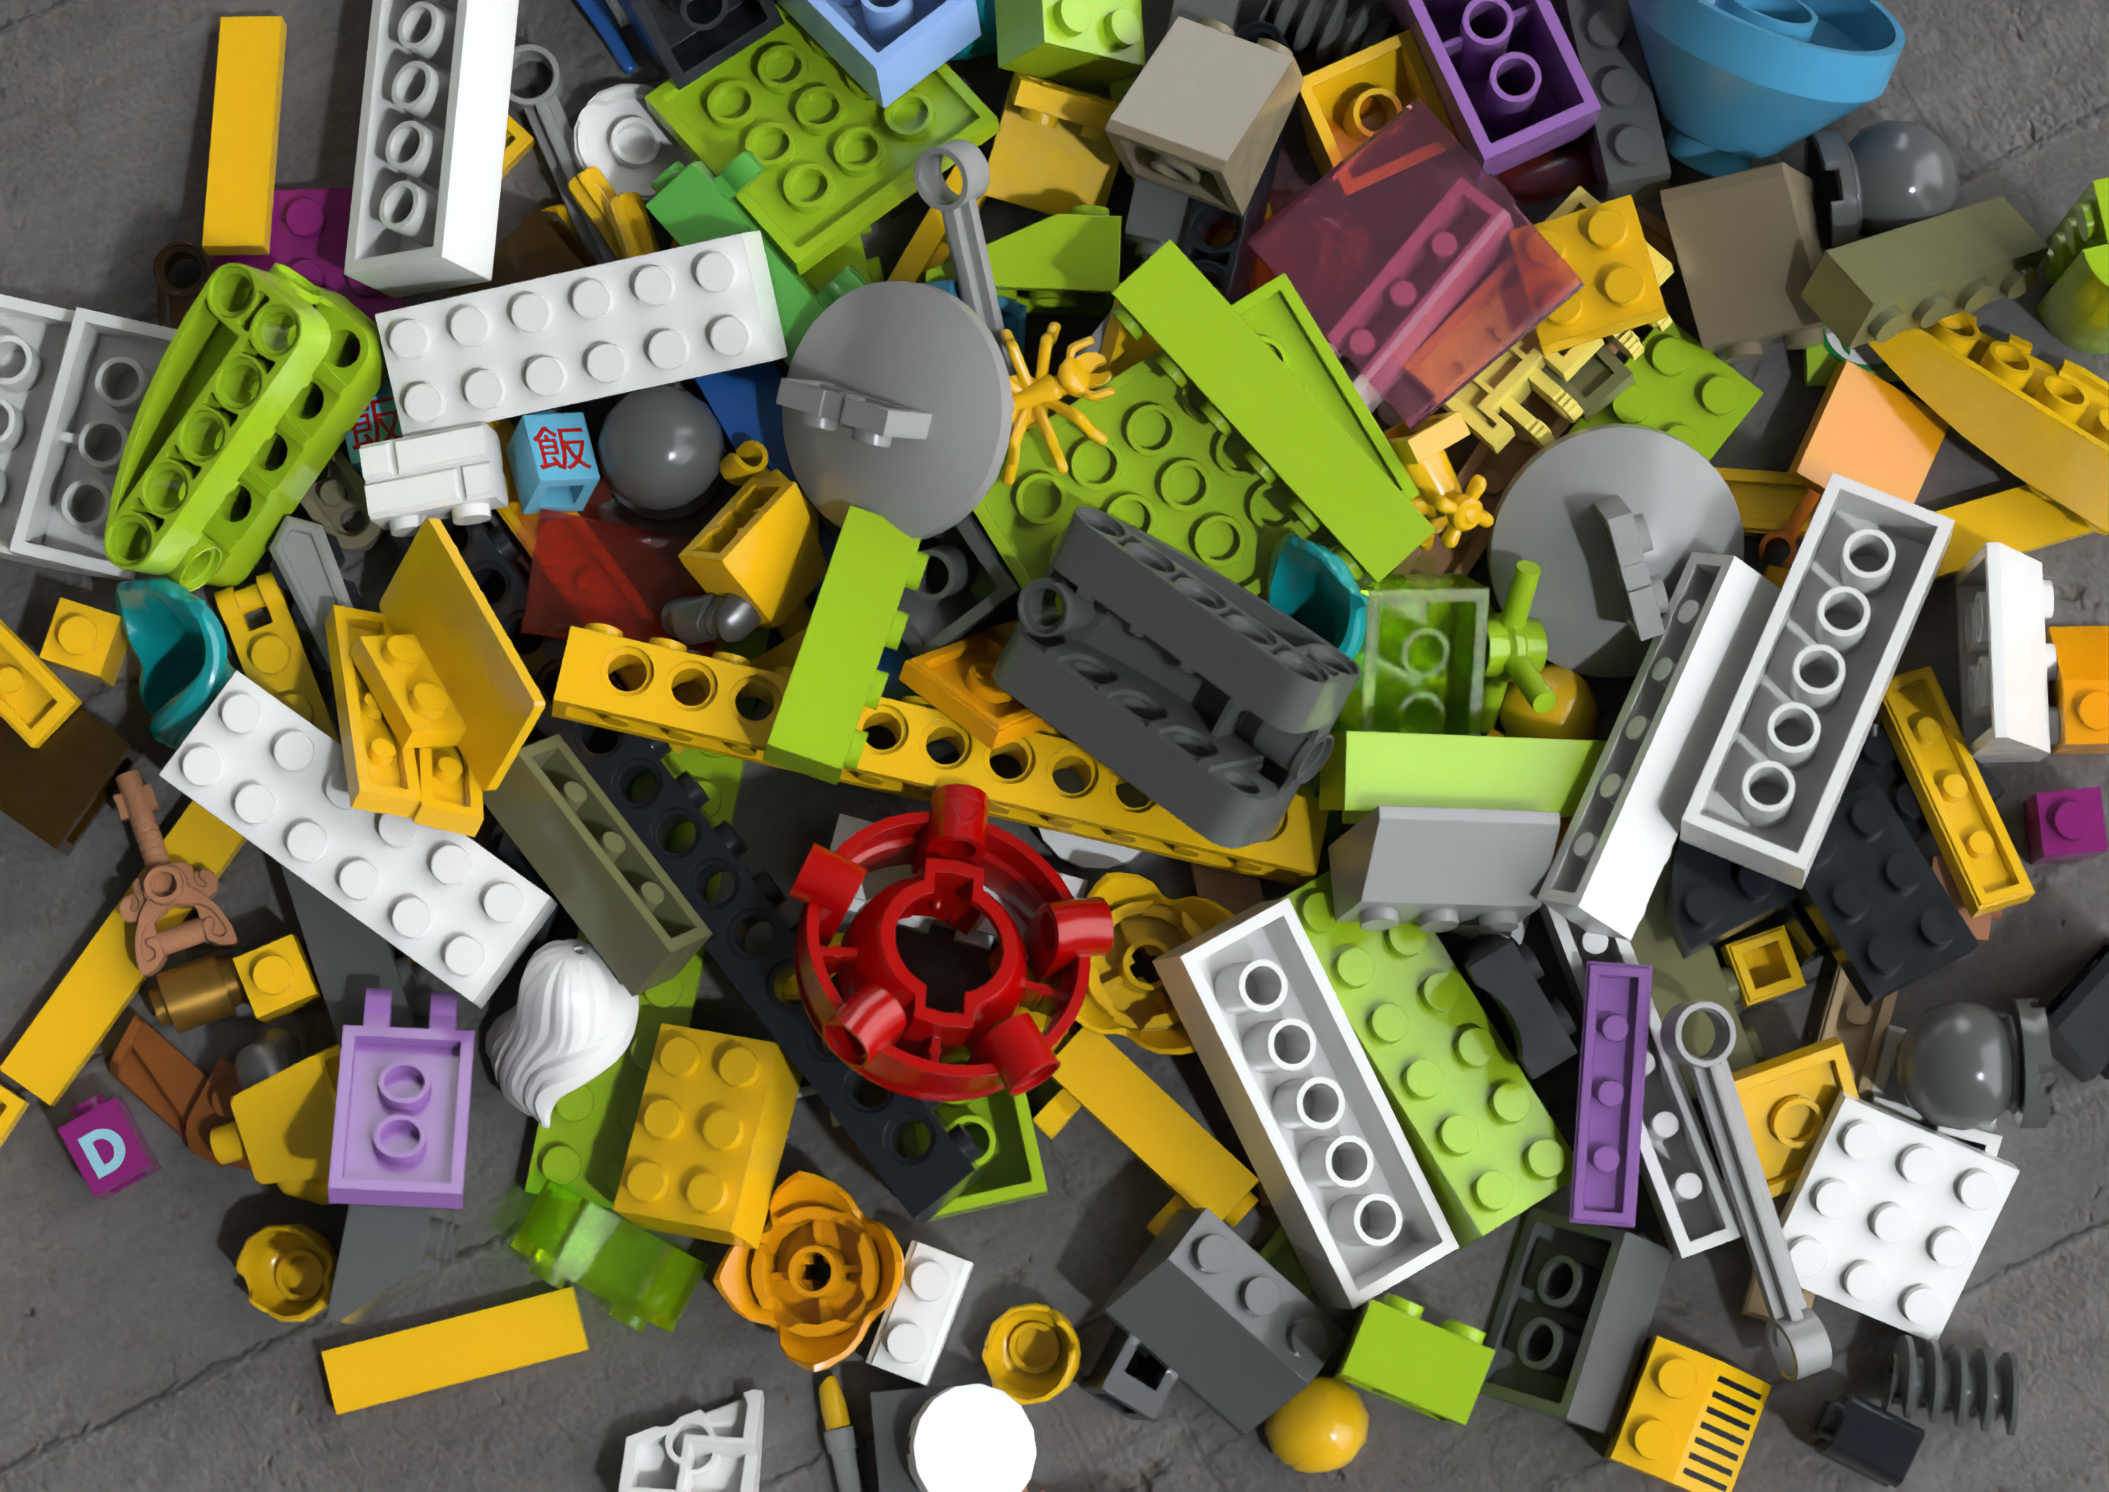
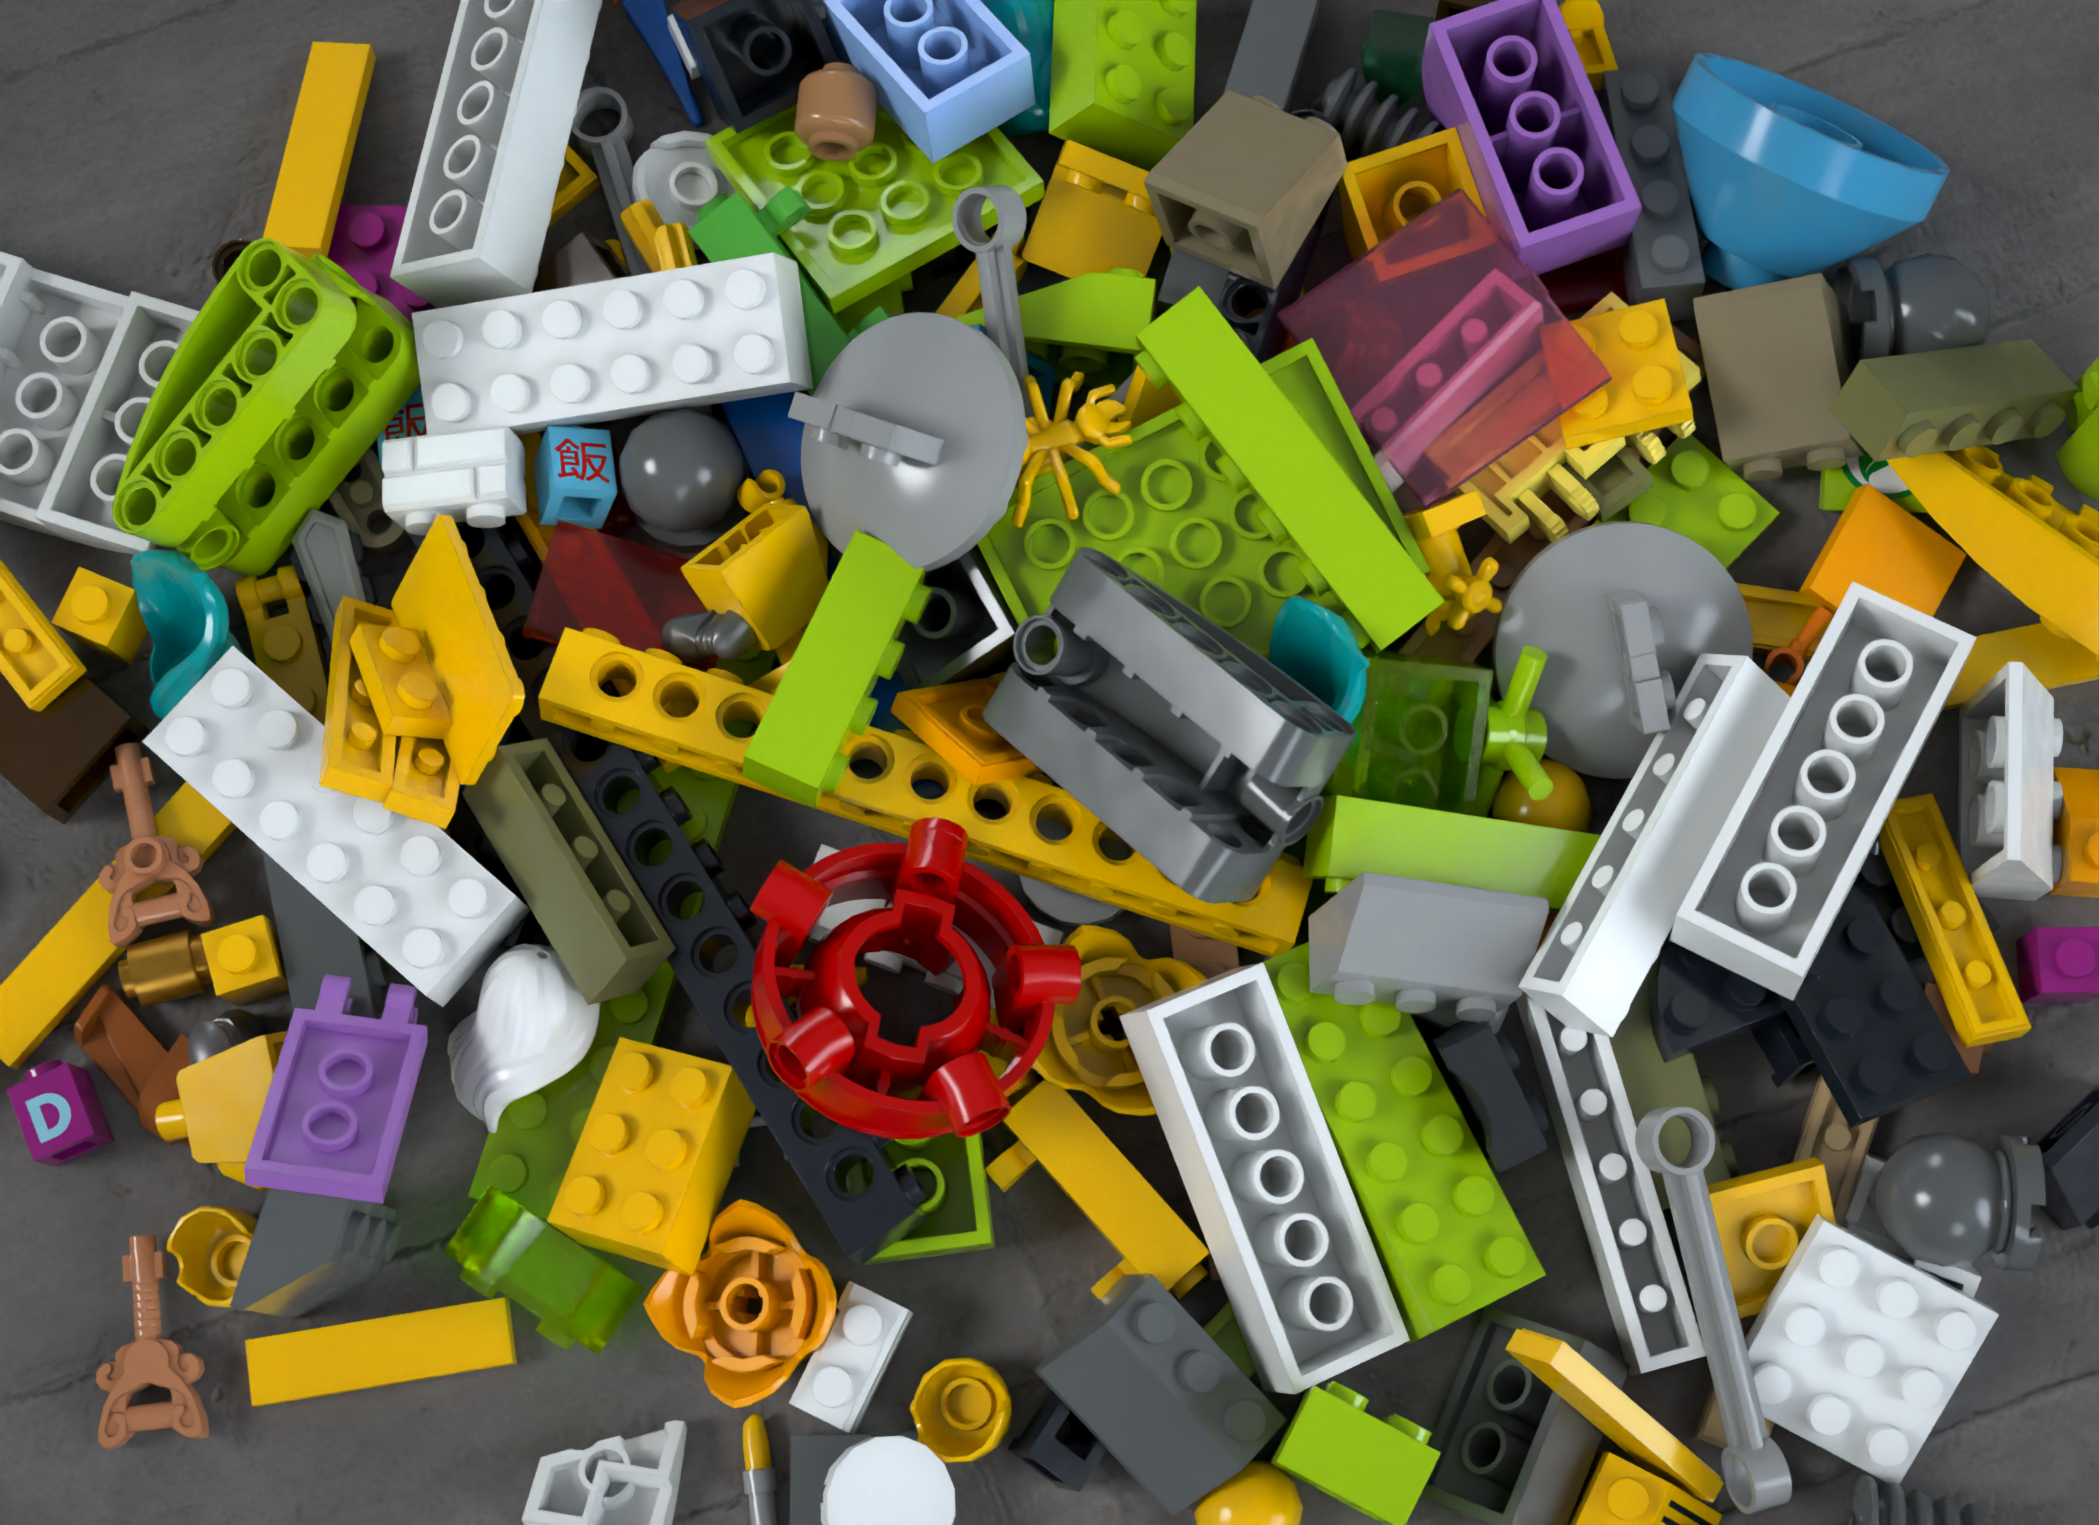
camera: 10 degrees right, 5 degrees down
medium lavender tile [1569,961,1653,1228] -> none
yellow brick [1720,925,1806,1009] -> none
none -> nougat piece [96,1234,209,1450]
none -> medium nougat head [795,62,878,162]
none -> yellow tile [1505,1328,1724,1503]

